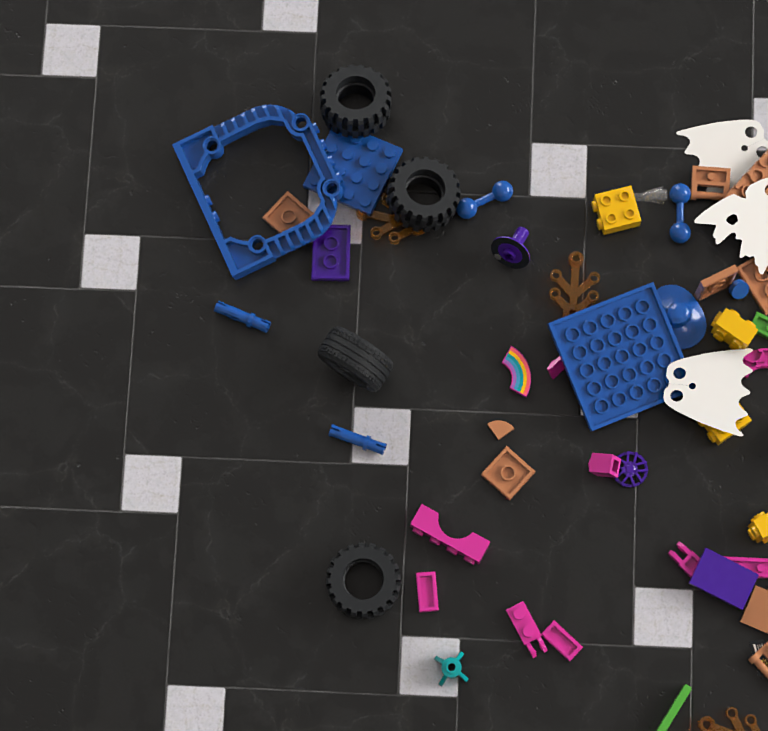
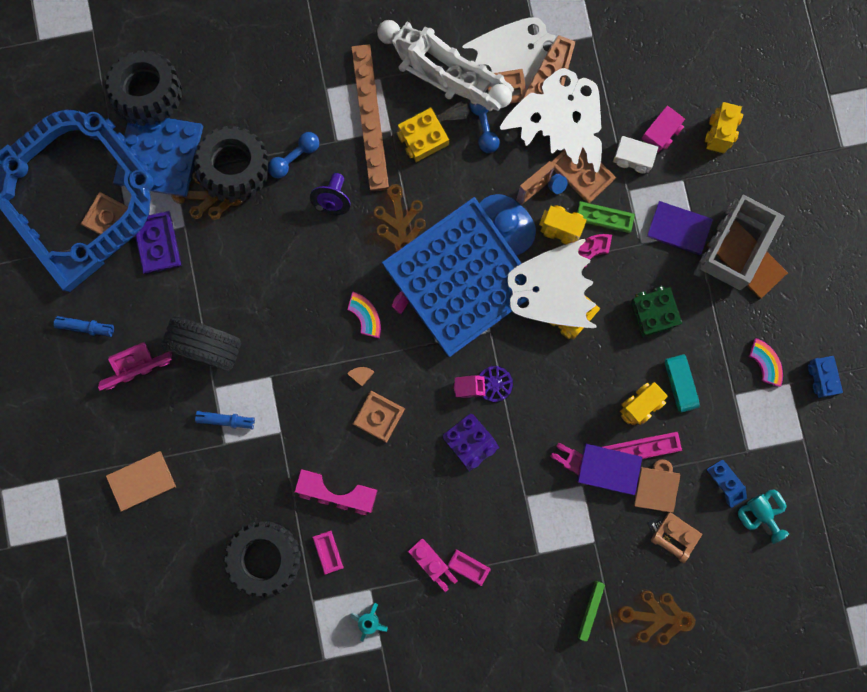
camera: 20 degrees left, 5 degrees up
none -> dark pink bracket [98,342,172,390]
none -> nougat tile [106,451,176,511]
none -> nougat plate [352,44,389,191]
none -> white piece [377,20,514,111]
none -> dark purple bracket [443,414,499,472]

